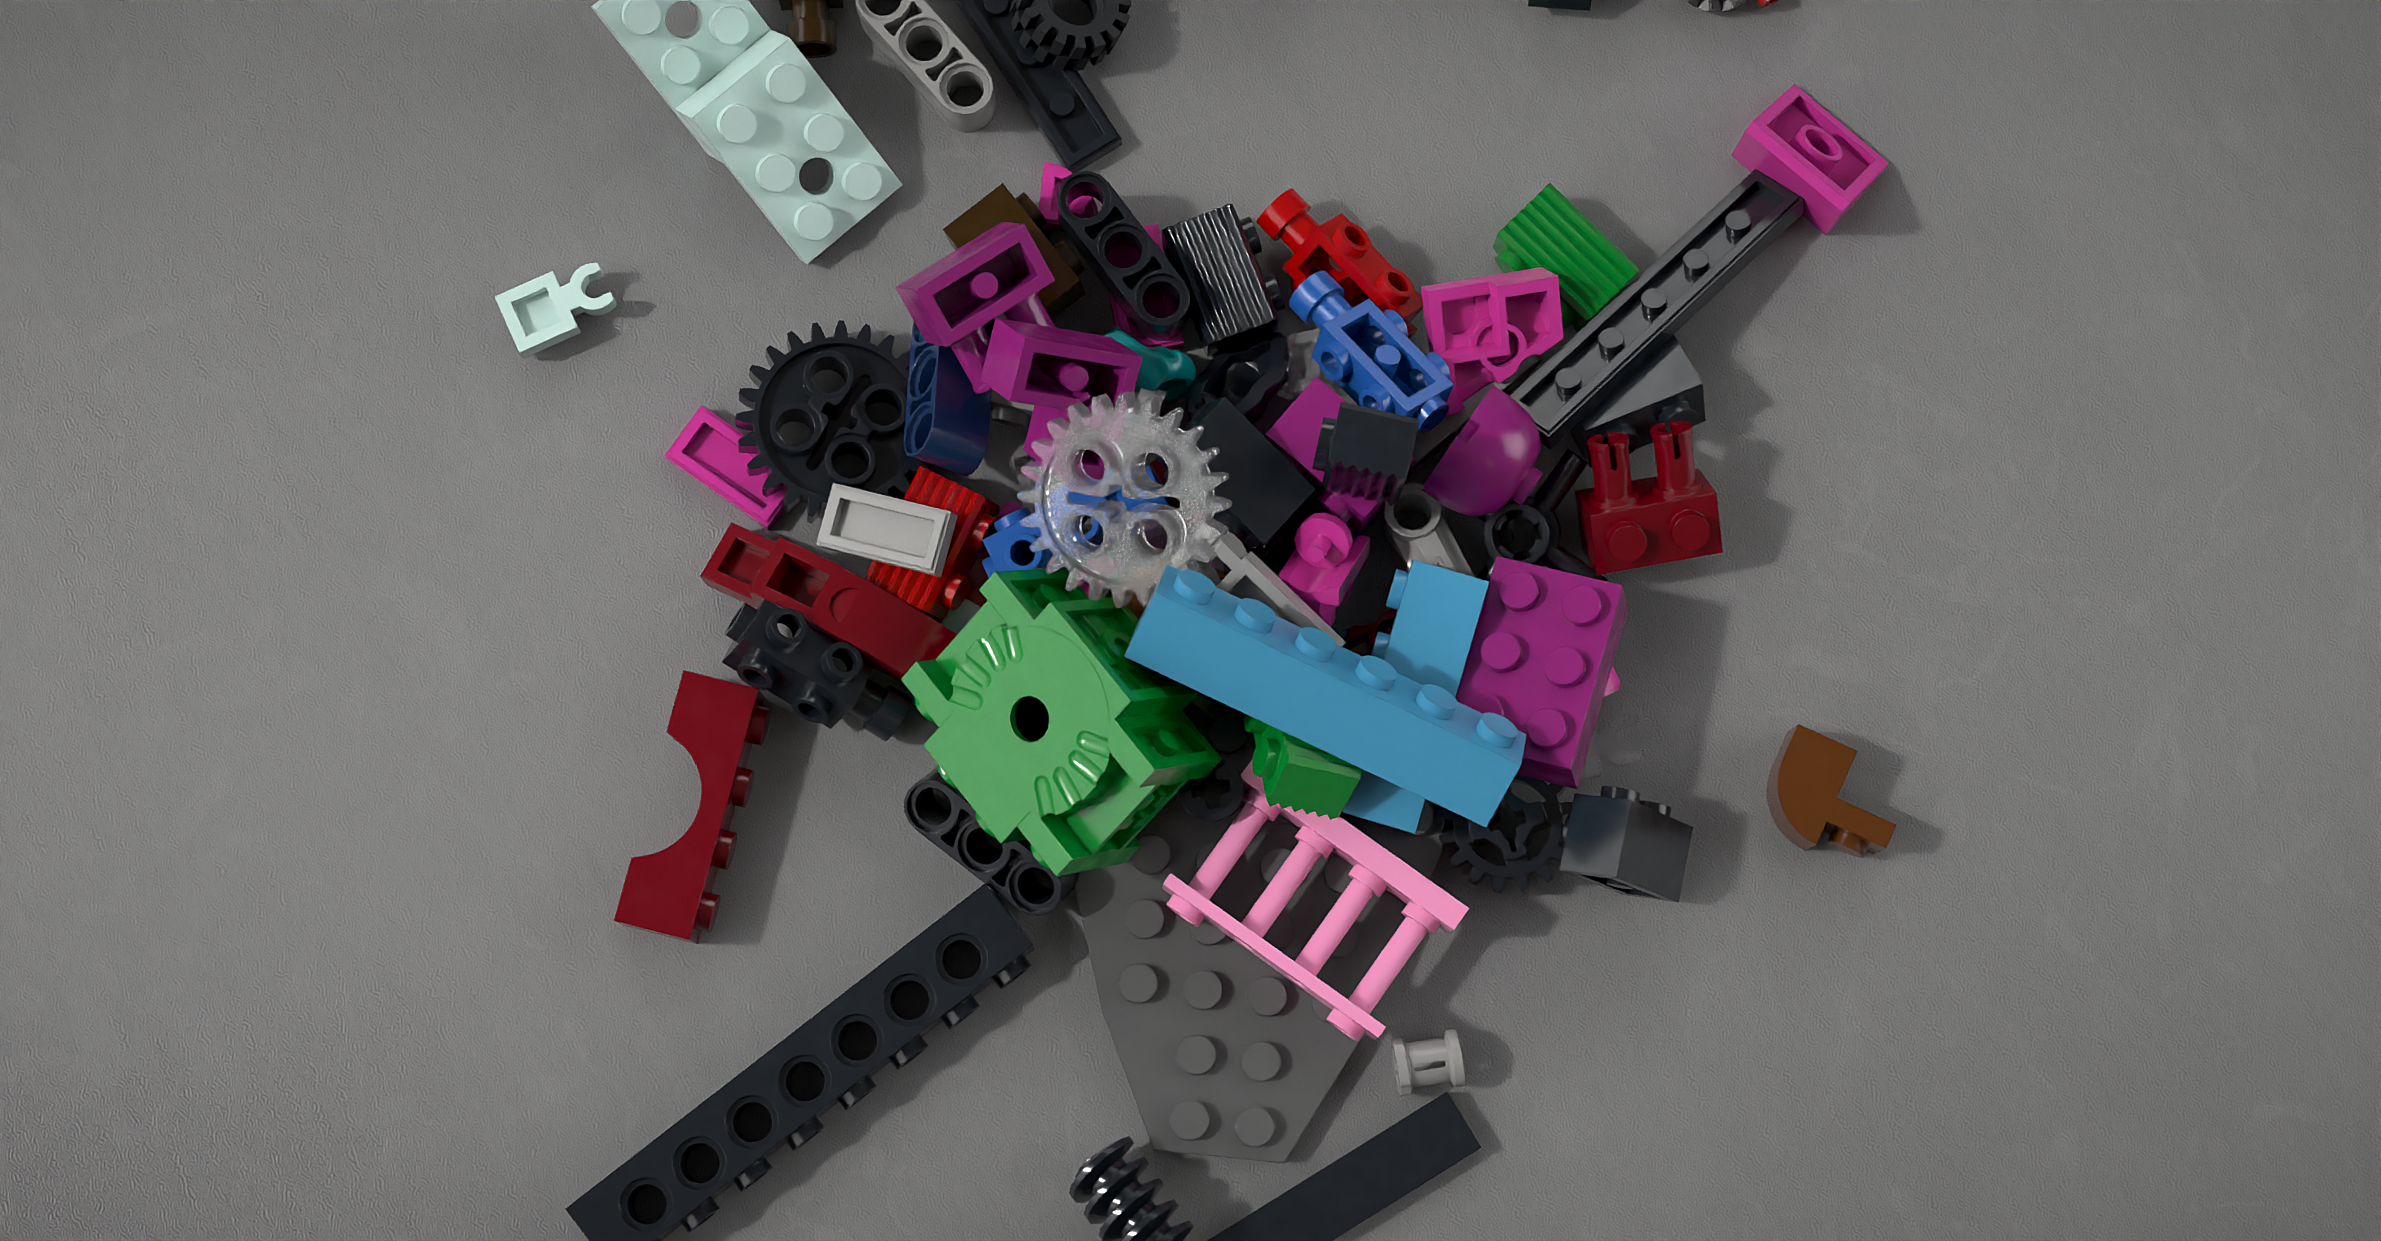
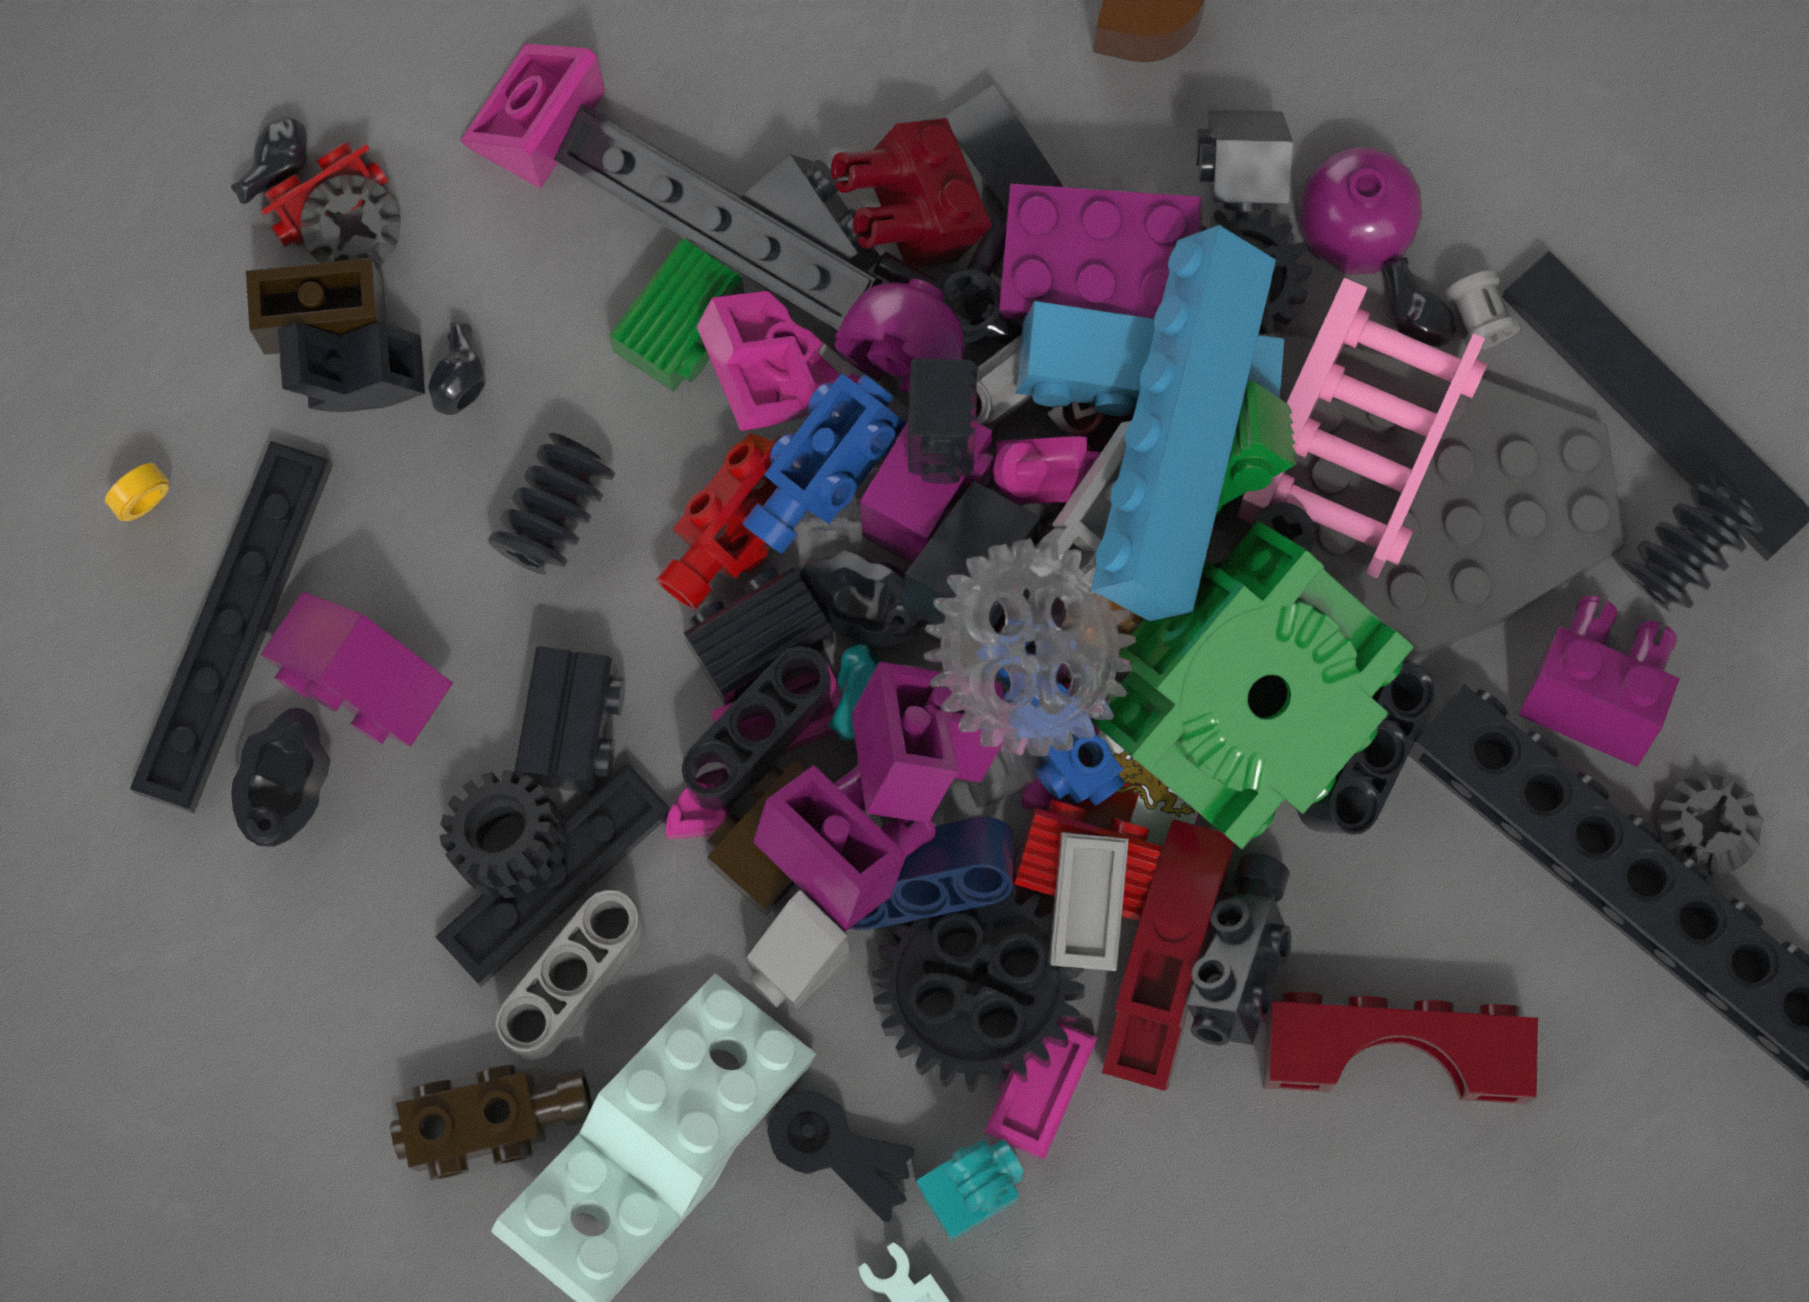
camera: 95 degrees left, 5 degrees down
none -> black animal [428,322,486,415]
none -> black piece [488,433,615,575]
none -> black brick [514,646,626,793]
none -> light grey slope [747,890,851,1012]
none -> black piece [767,1091,915,1223]
none -> teal brick [916,1138,1025,1243]
none -> black slope [942,84,1063,216]
none -> magenta cylinder [1297,147,1422,275]
none -> black animal [1383,257,1456,346]
none -> magenta brick [1518,596,1680,767]
none -> dark grey gear [1657,772,1764,876]

